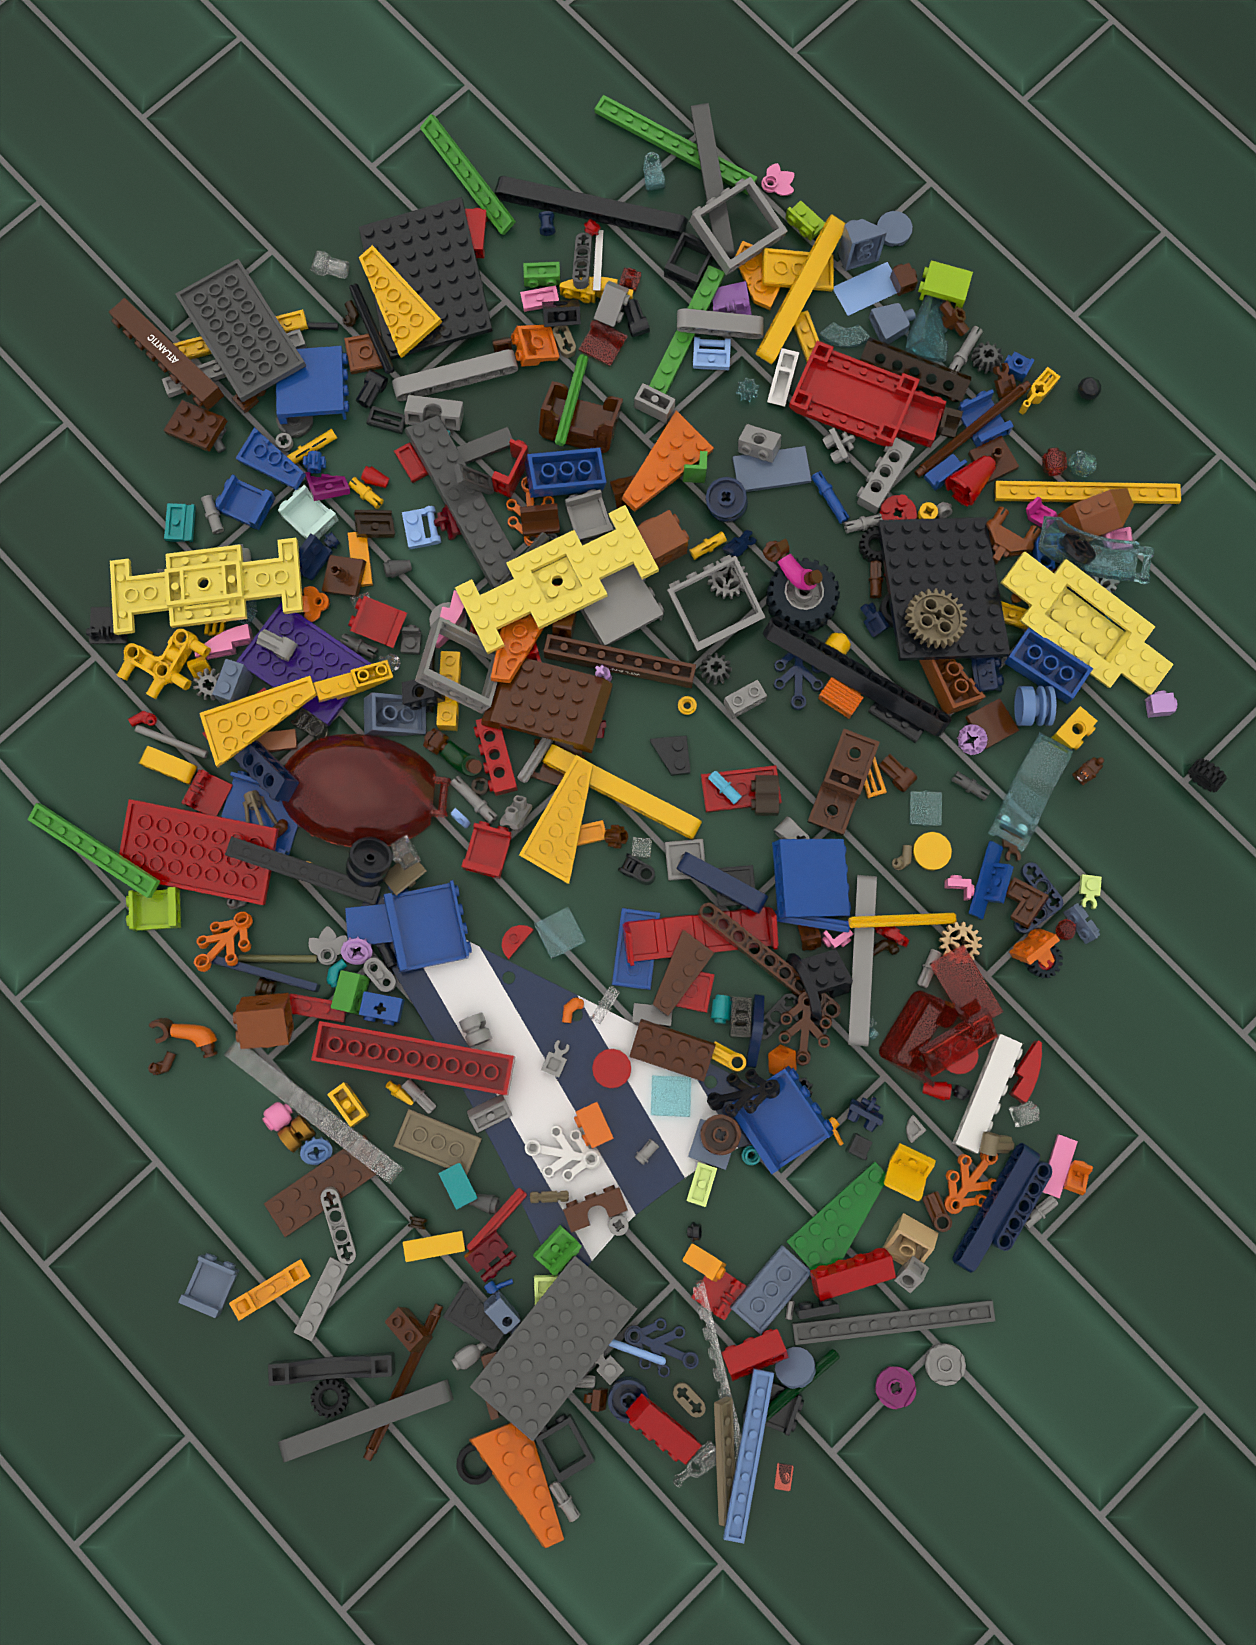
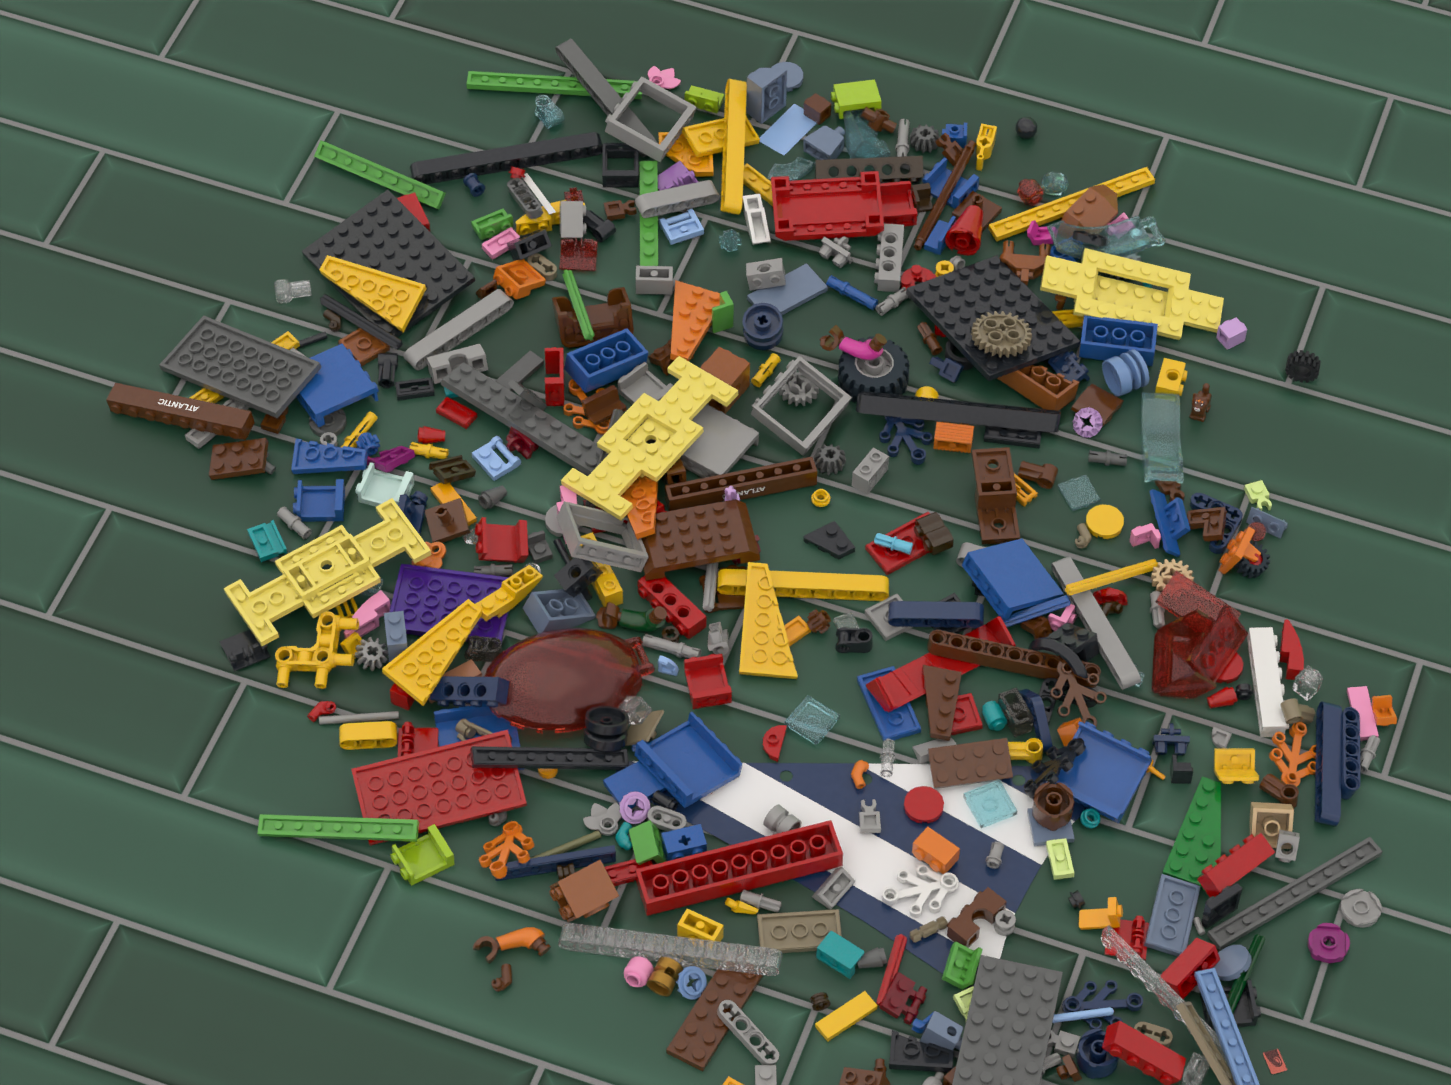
camera: 25 degrees left, 25 degrees down
light grey piece [256,629,298,662] -> none
dark blue plate [722,530,757,557] -> none
black tyre [859,527,883,562] -> none
none -> reddish brown plate [604,200,637,220]

